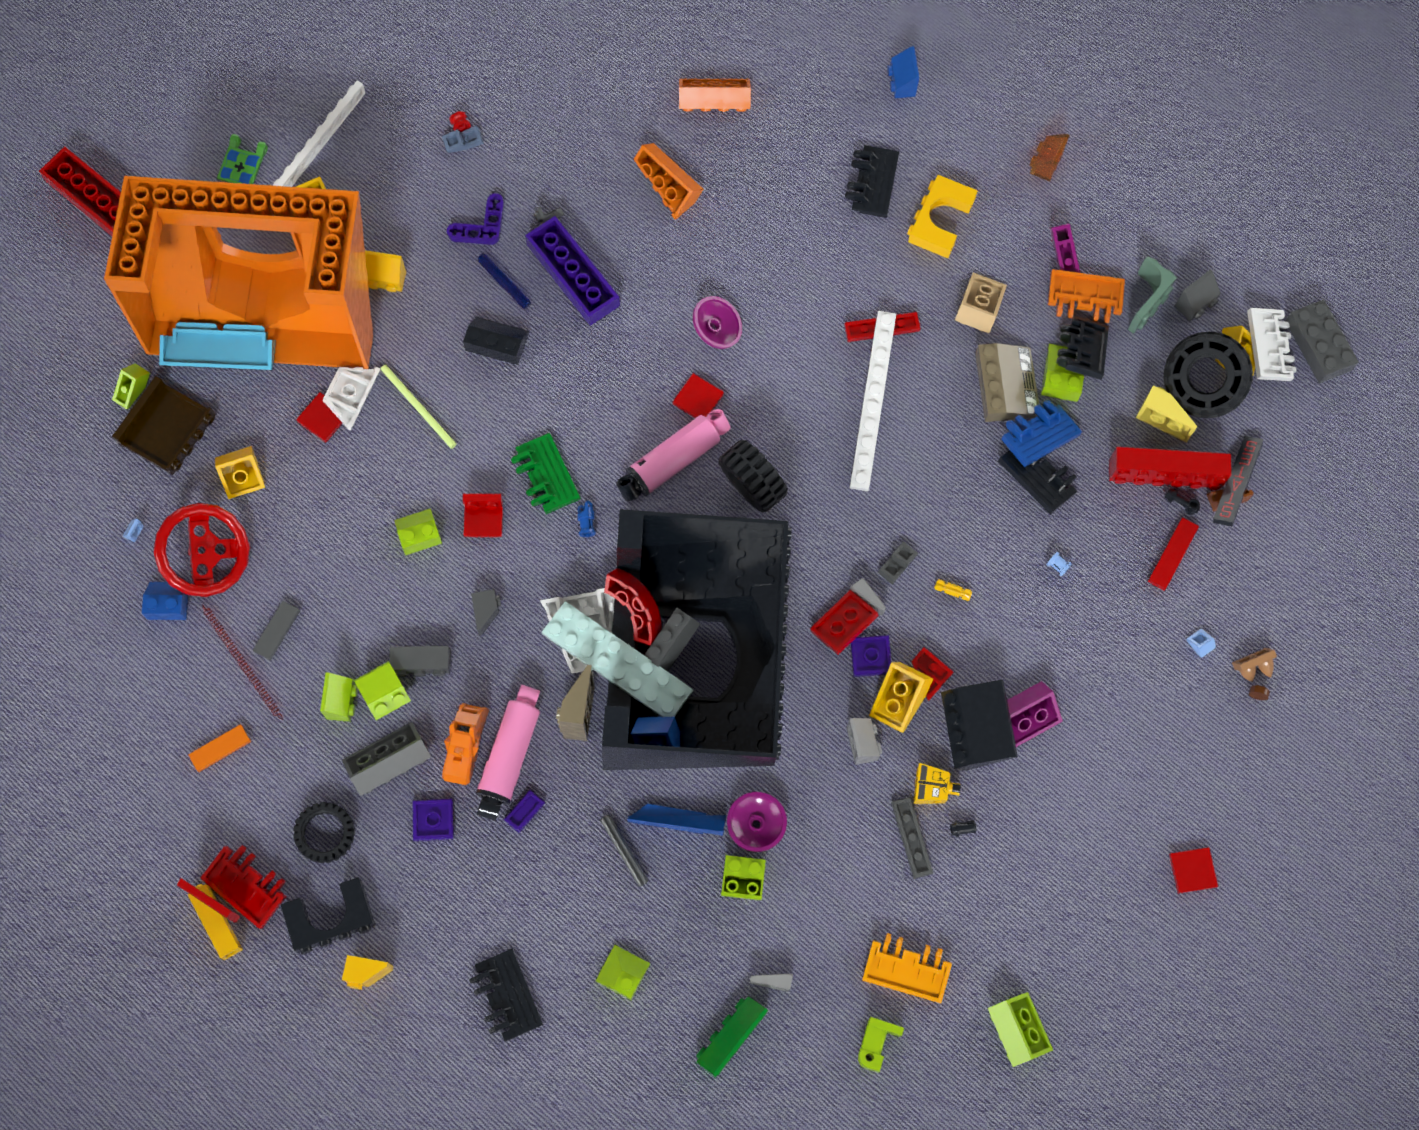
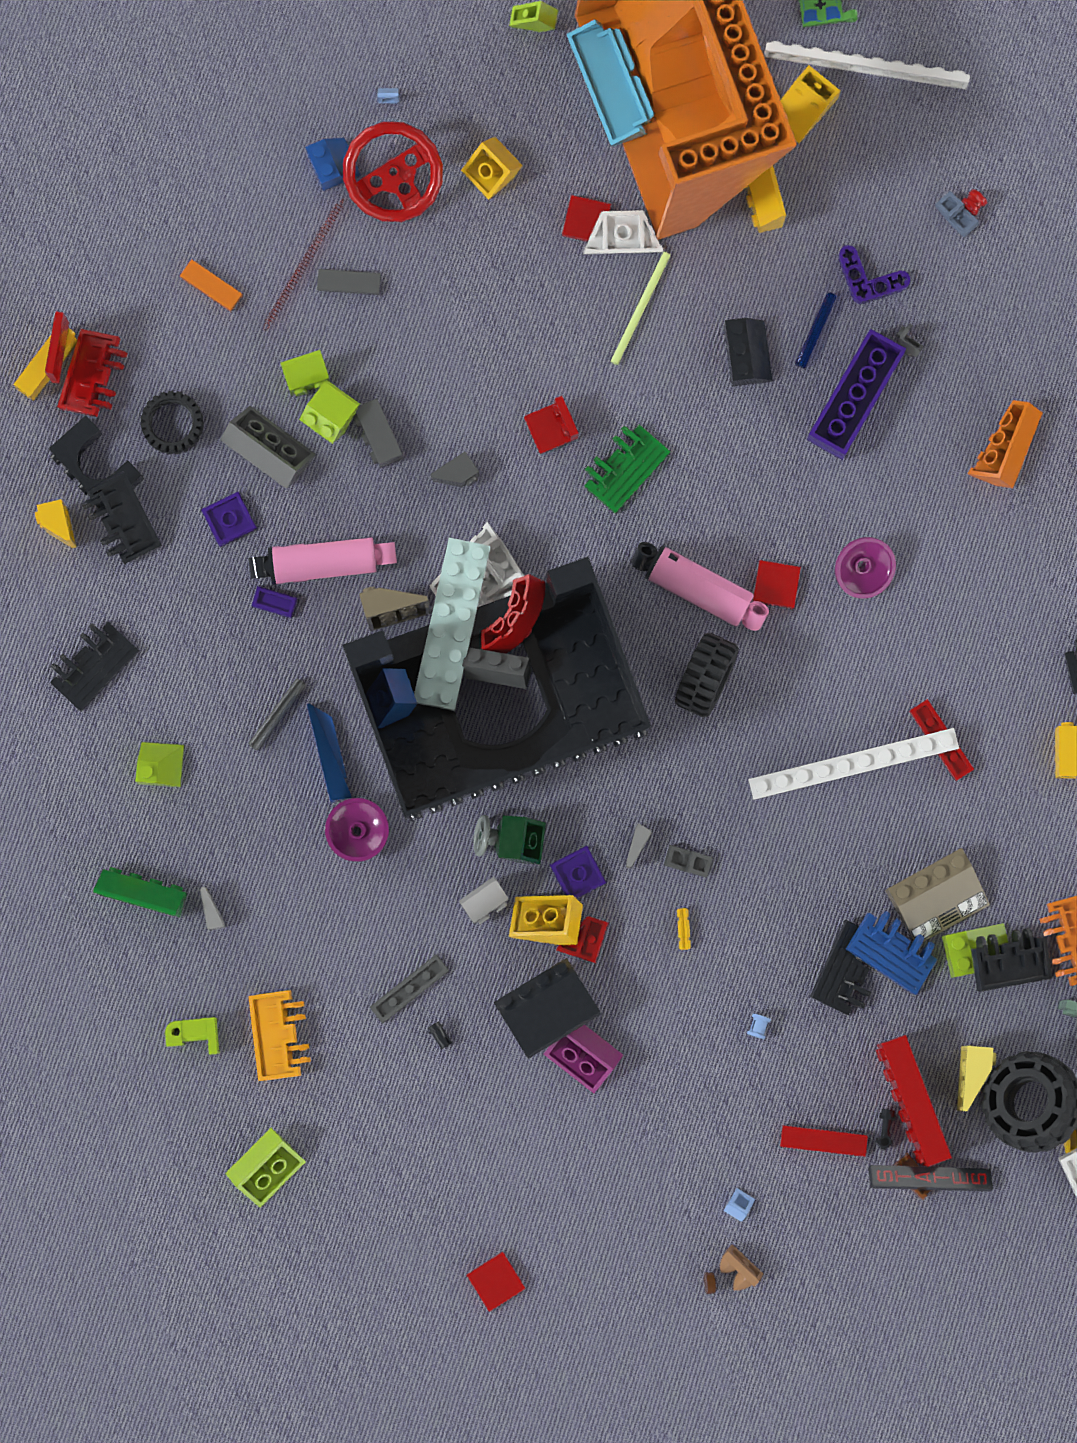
camera: 65 degrees right, 10 degrees up
dark brown panel [112,376,216,475] -> none
lime slope [394,508,442,555] -> none
orange animal [442,703,489,785] -> none
blue piece [577,501,596,537] -> none
lime slope [721,855,766,901] -> none
red plate [810,590,879,655] -> none
yellow torso [913,763,961,804] -> none
tan slope [955,272,1007,333] -> none
none -> black hinge [81,471,162,564]
none -> dark green piece [473,815,546,865]

